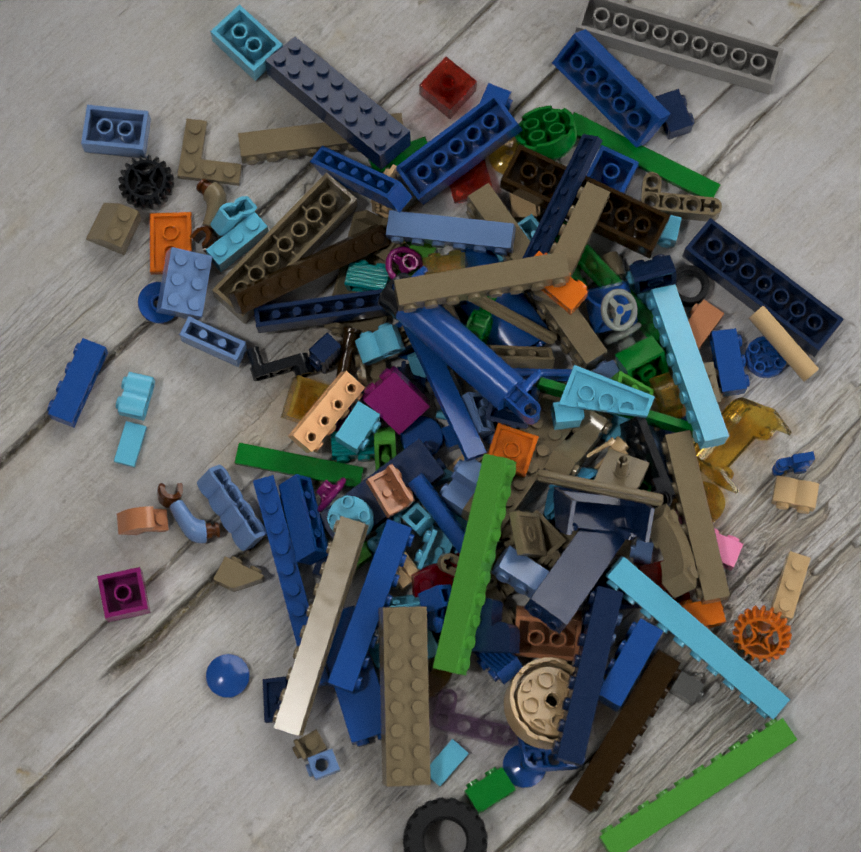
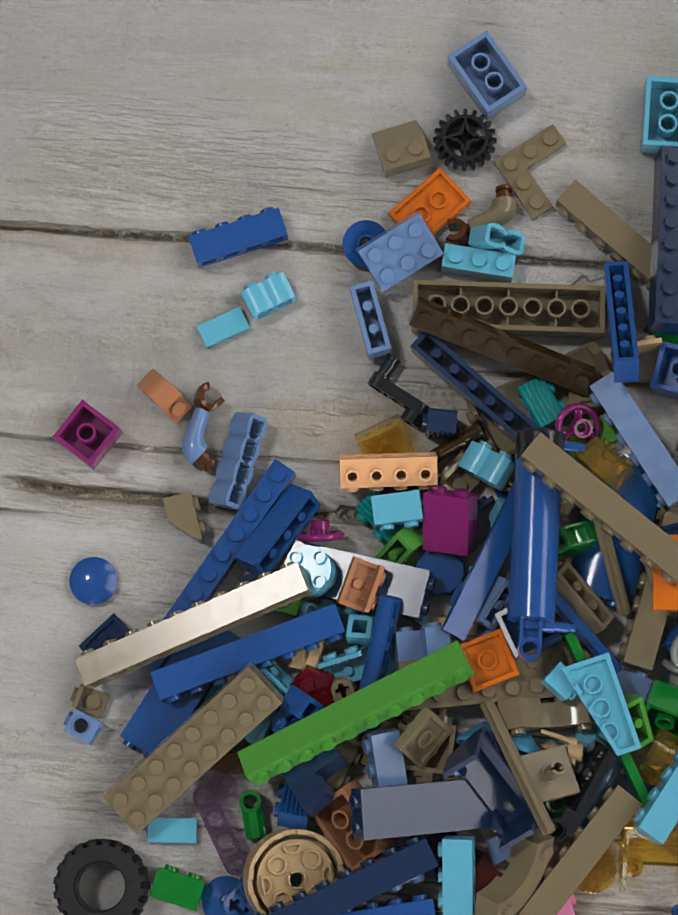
camera: 60 degrees right, 5 degrees up
green tile [234,443,364,488] -> none
none -> green piece [239,789,267,840]

